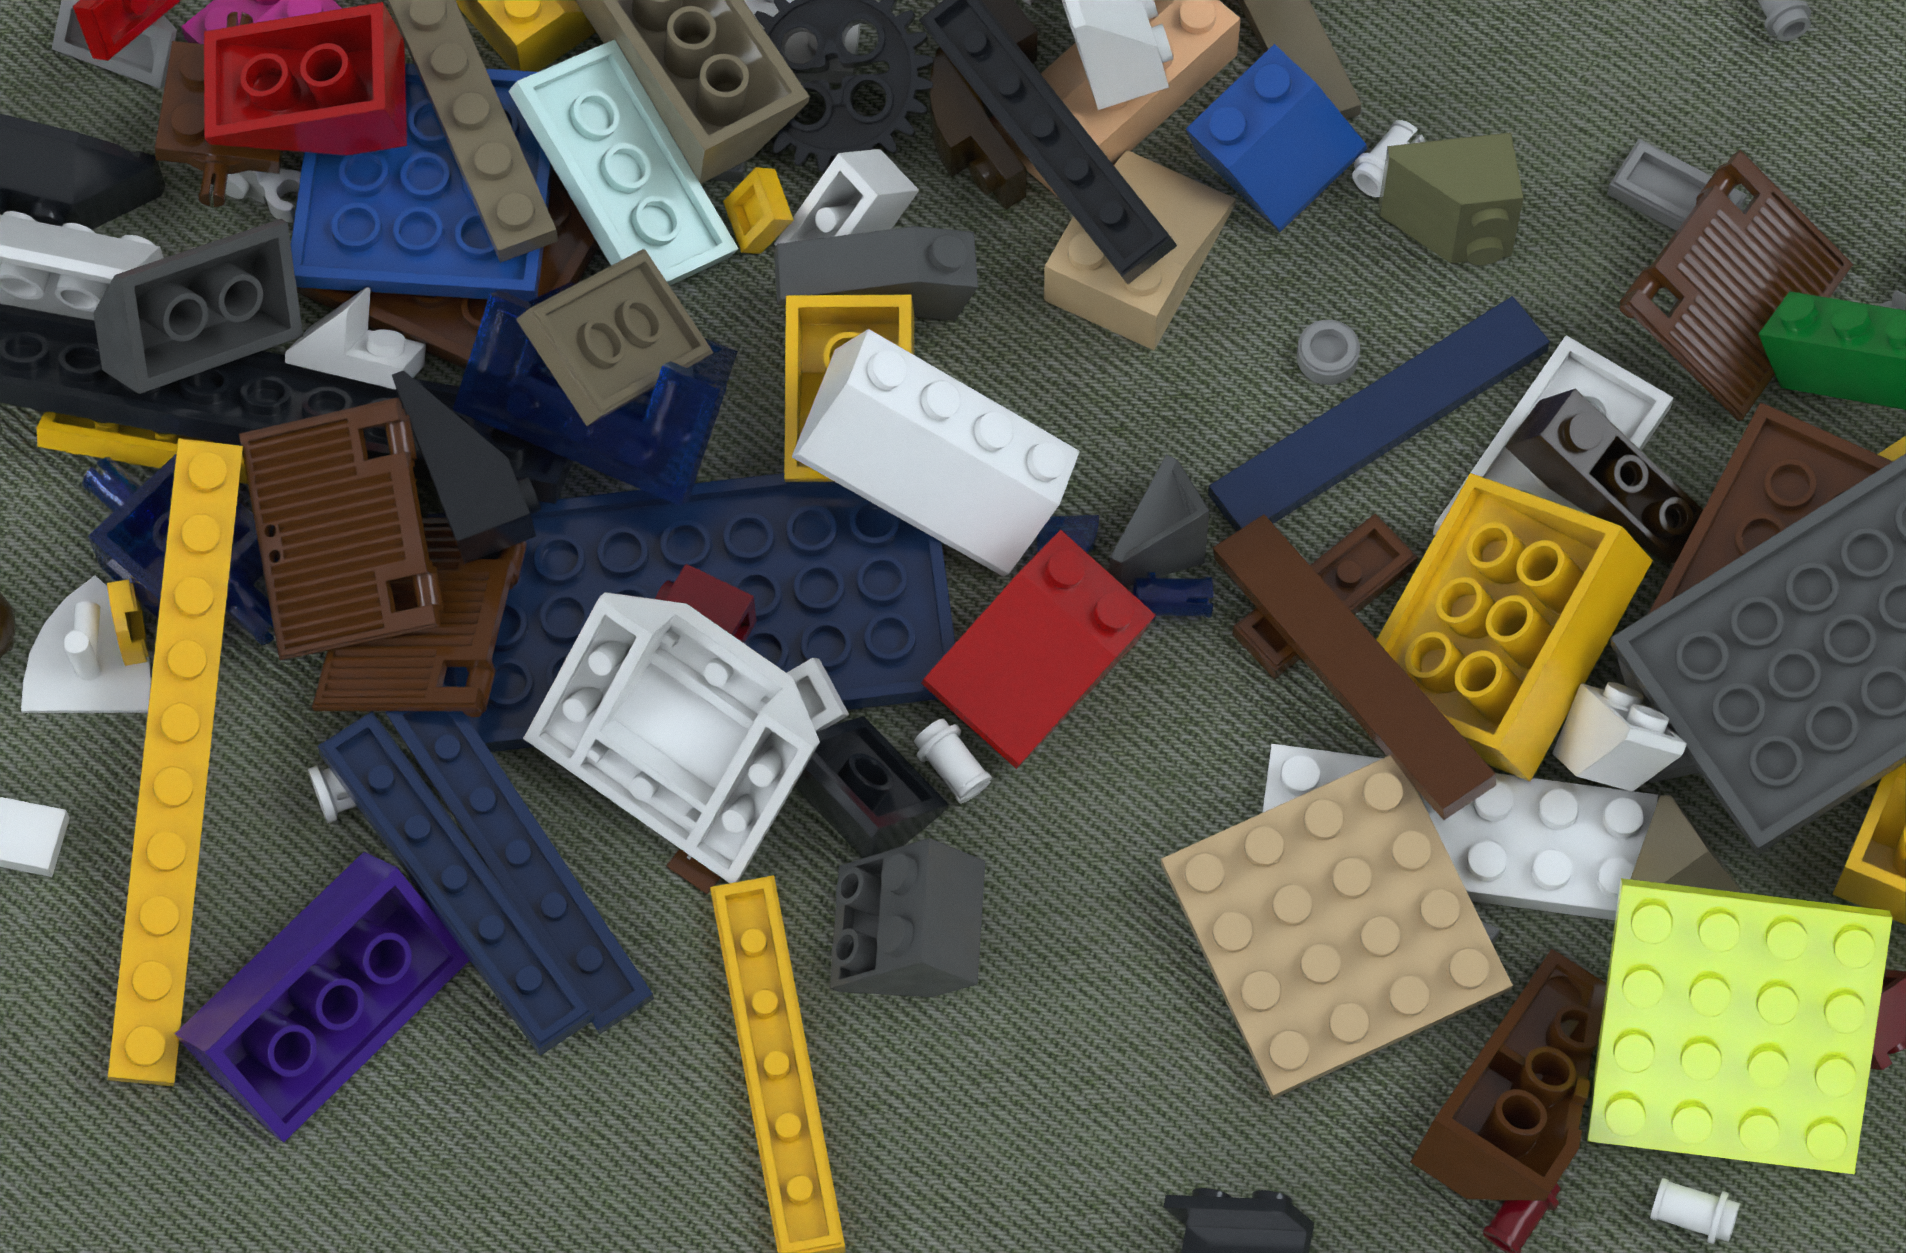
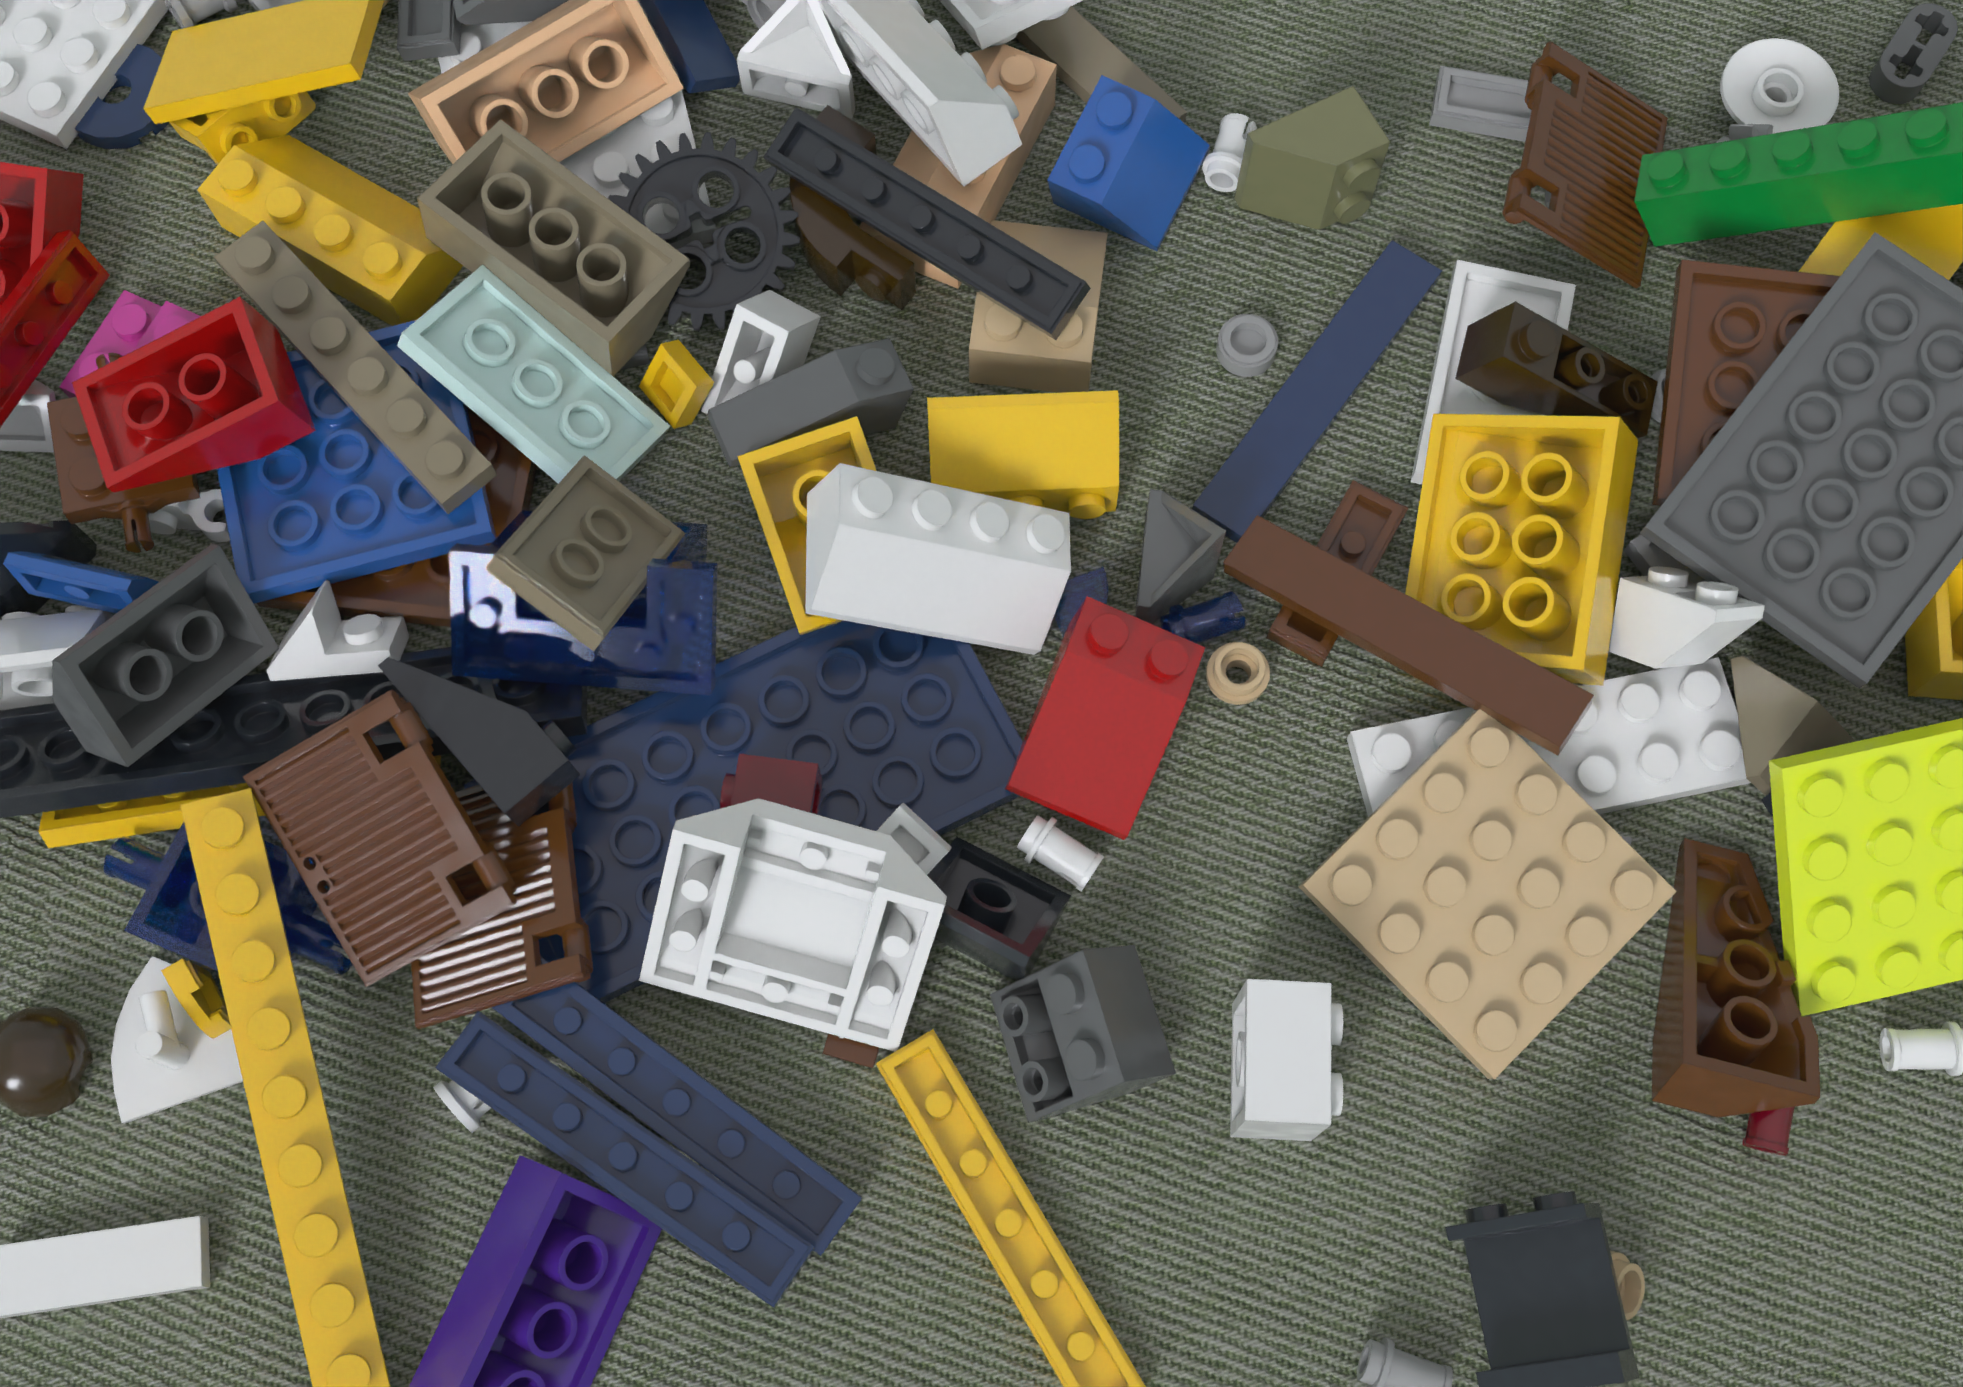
camera: 20 degrees left, 5 degrees up
none -> blue slope [3,551,159,613]
none -> yellow slope [927,390,1119,519]
none -> tan plate [1206,642,1270,705]
none -> white brick [1230,979,1343,1141]

